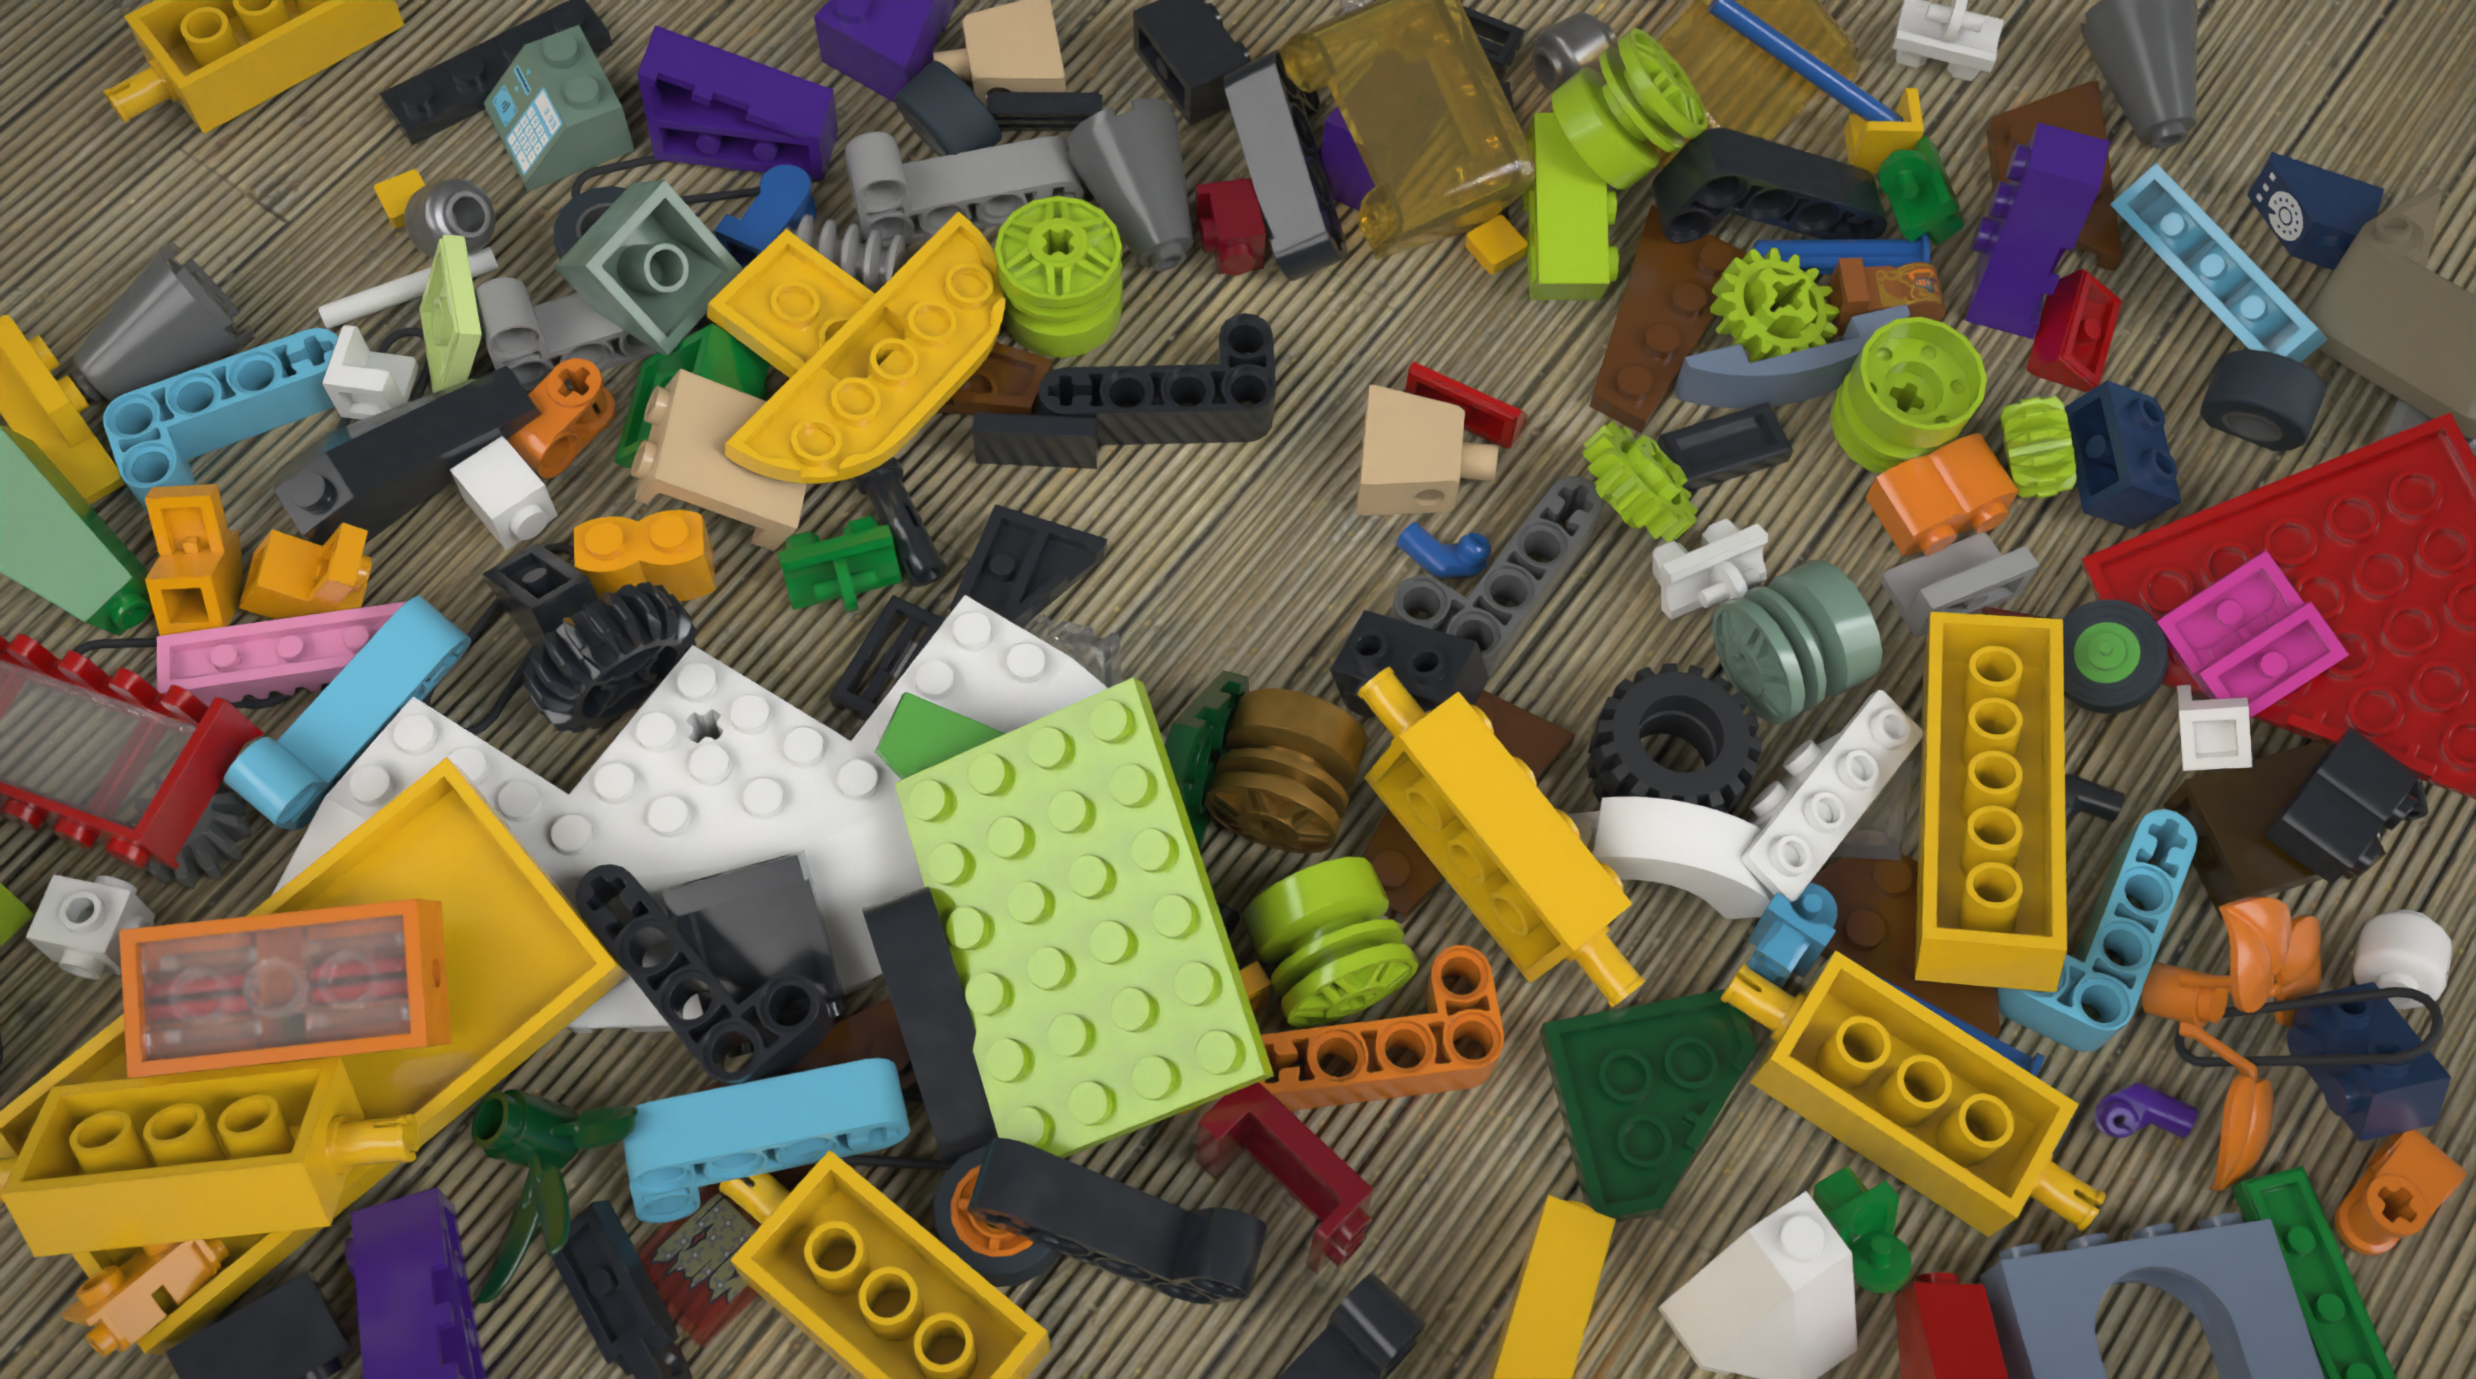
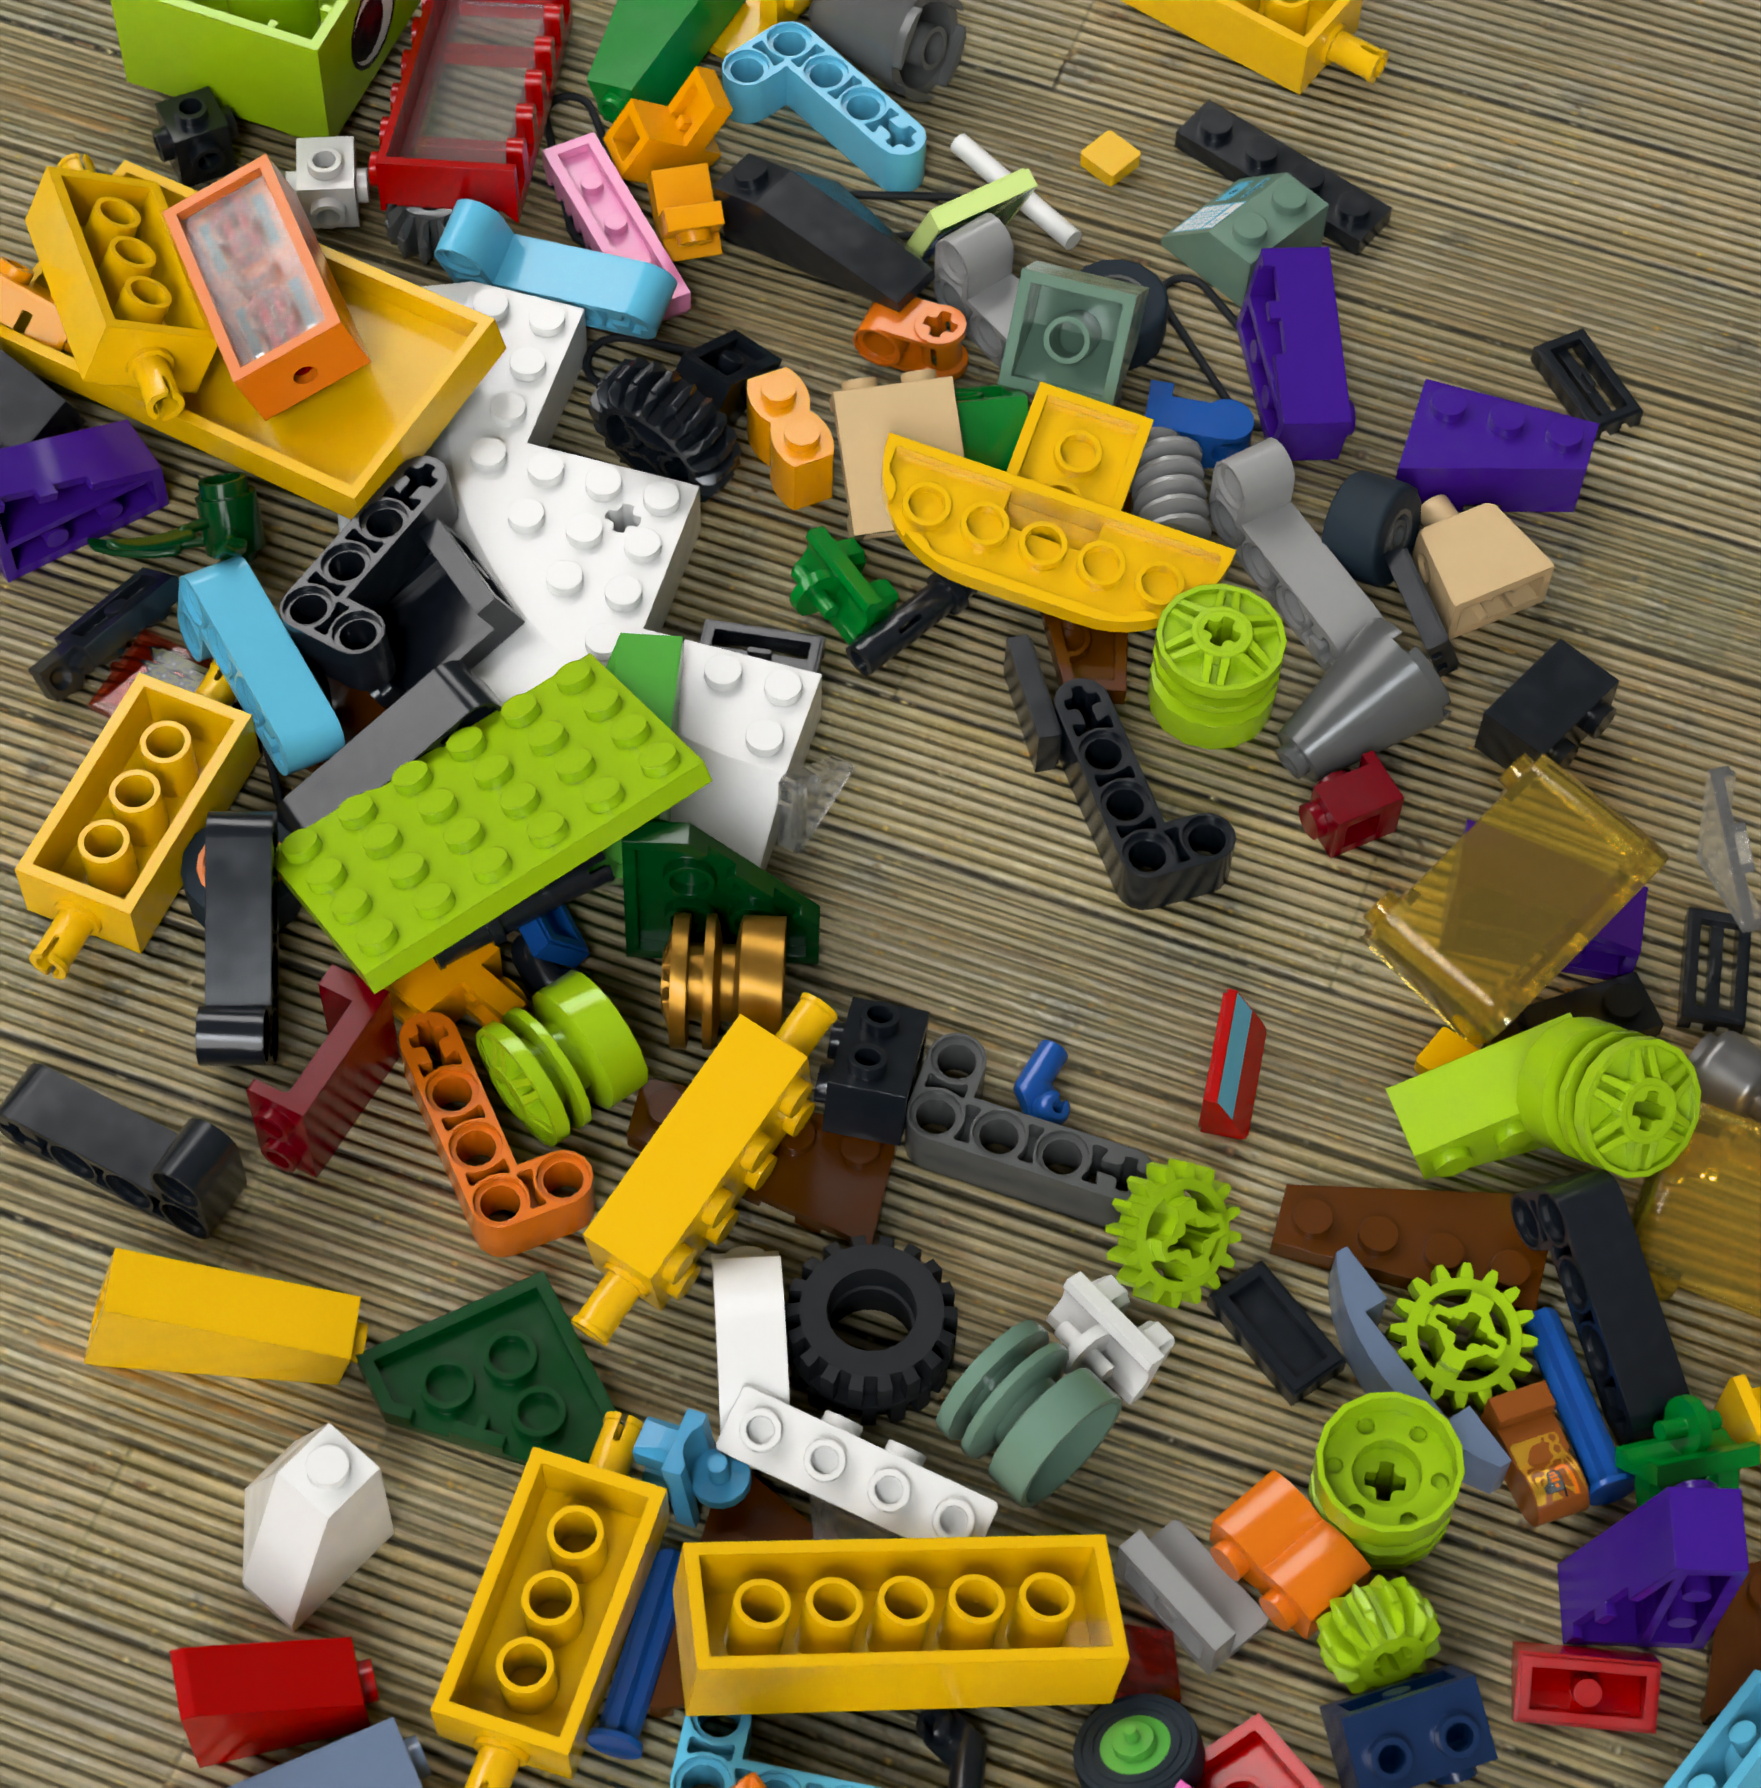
camera: 75 degrees right, 5 degrees down
white panel [322,325,419,420] -> none
flat silver head [404,178,495,258] -> none
white brick [450,436,558,551] -> none
black wing [950,504,1108,628] -> none
beam [1223,50,1348,281] -> none
tan torso [1356,385,1498,516] -> none
green hips [1813,1166,1912,1293] -> none

